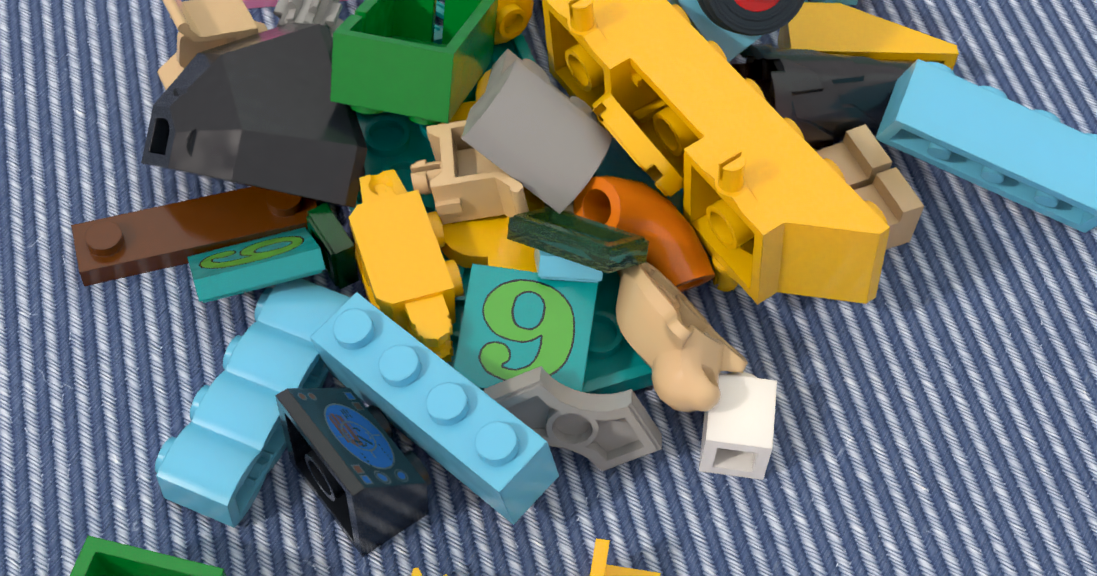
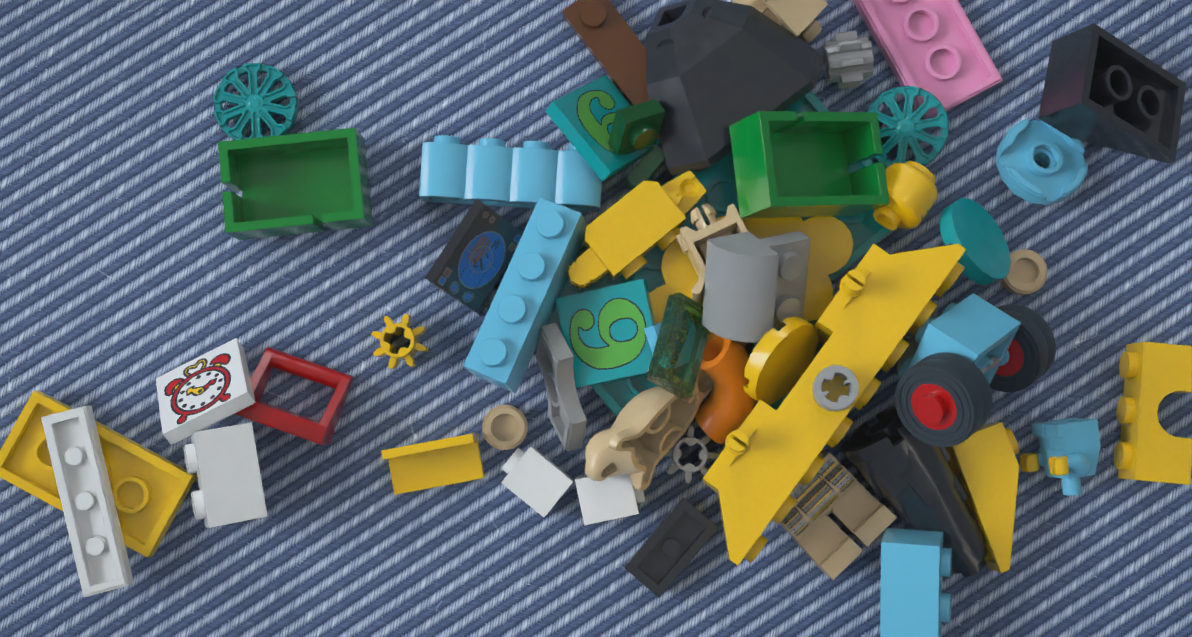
camera: 75 degrees right, 30 degrees up
none -> tan tile [482,405,528,450]
none -> white brick [501,446,574,517]
none -> dark green plate [608,99,665,156]
none -> black plate [624,497,718,598]
none -> light grey gear [664,426,718,483]
none -> light grey bush [812,365,859,412]

